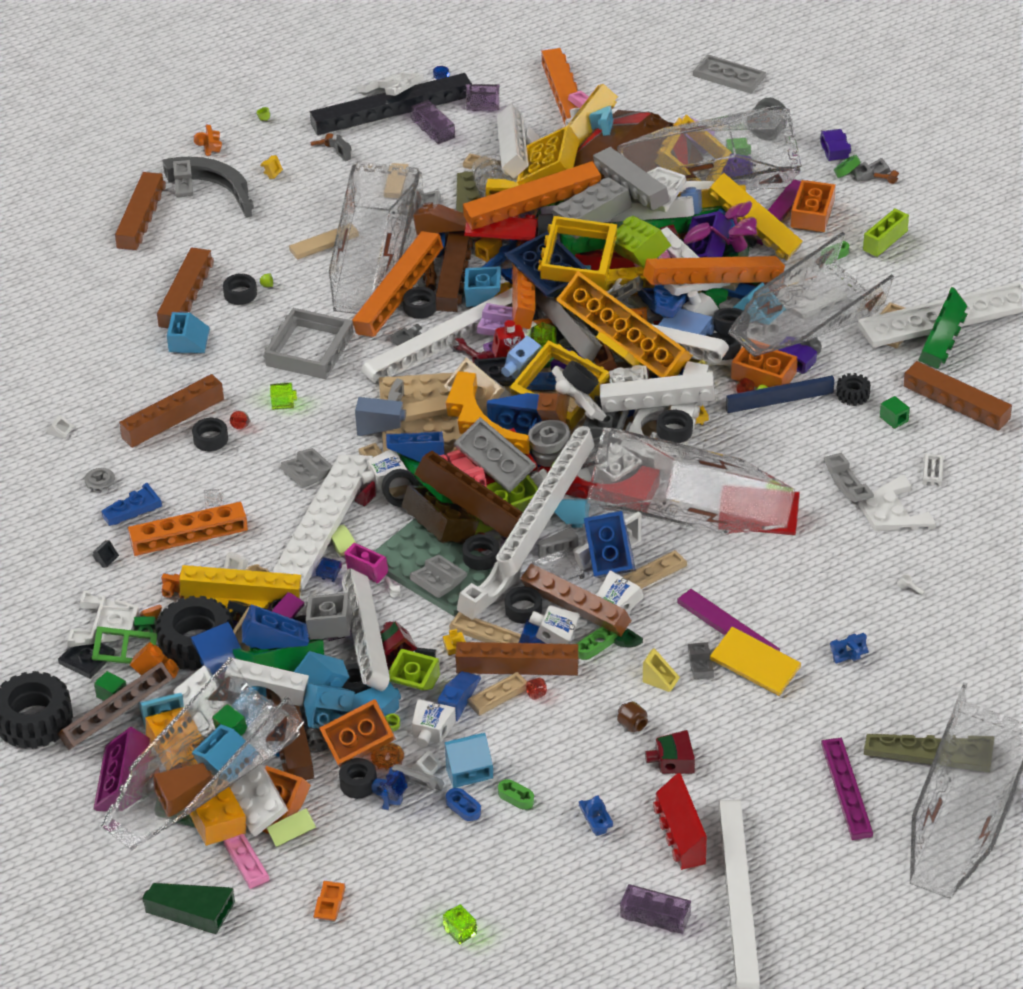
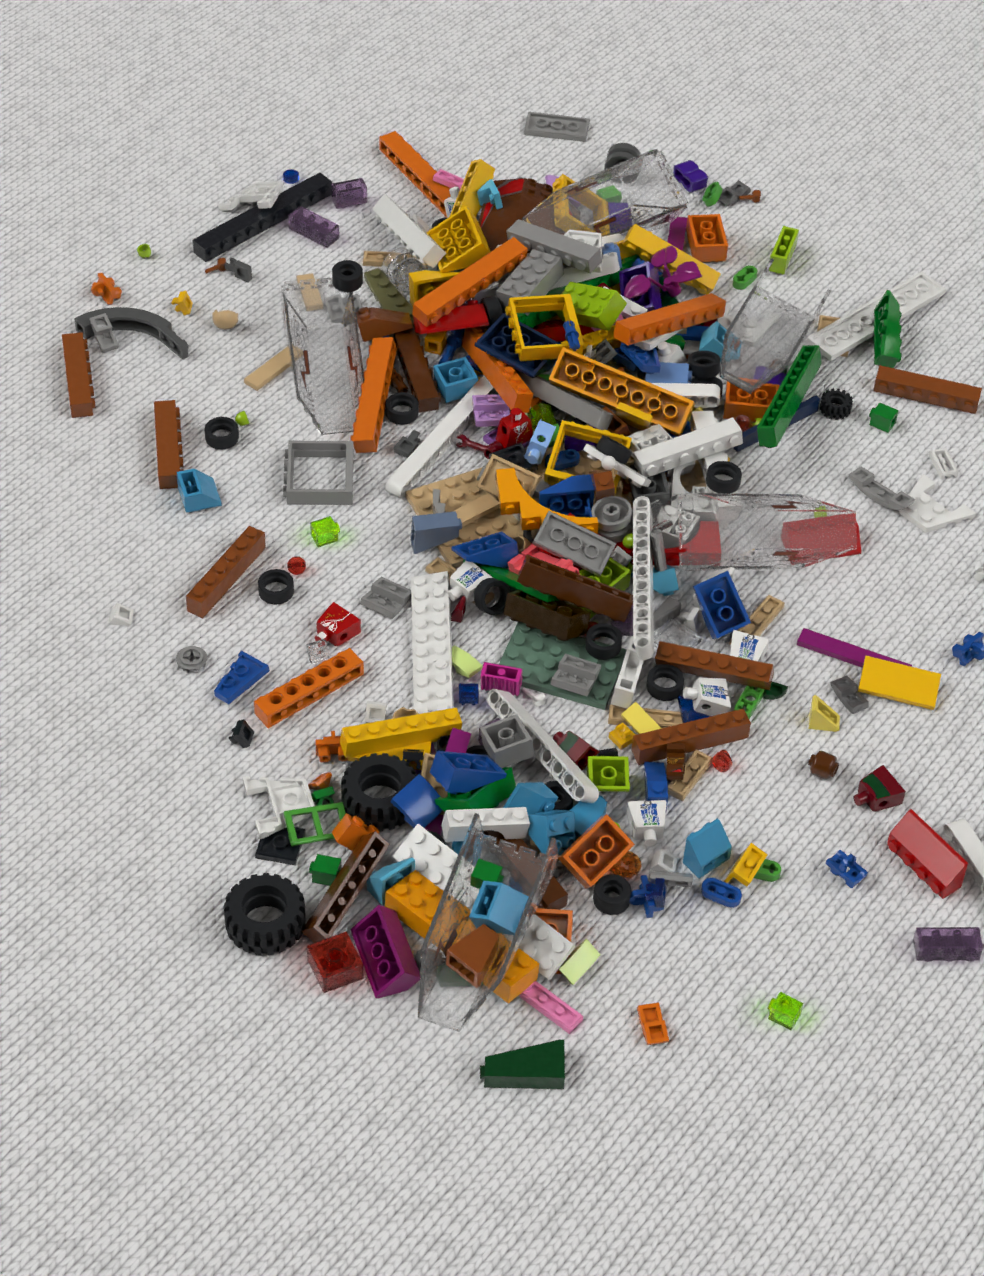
camera: 25 degrees left, 5 degrees up
none -> tan hair [212,310,238,330]
none -> clear red brick [307,931,363,993]
none -> red torso [315,602,361,646]
none -> black tyre [332,260,363,292]
none -> blue axle [563,321,580,351]
none -> light yellow tile [621,702,662,734]
none -> light grey slope [650,529,667,572]
none -> reddish brown leg [667,743,686,781]
none -> yellow panel [724,843,768,887]
none -> green brick [757,345,822,448]

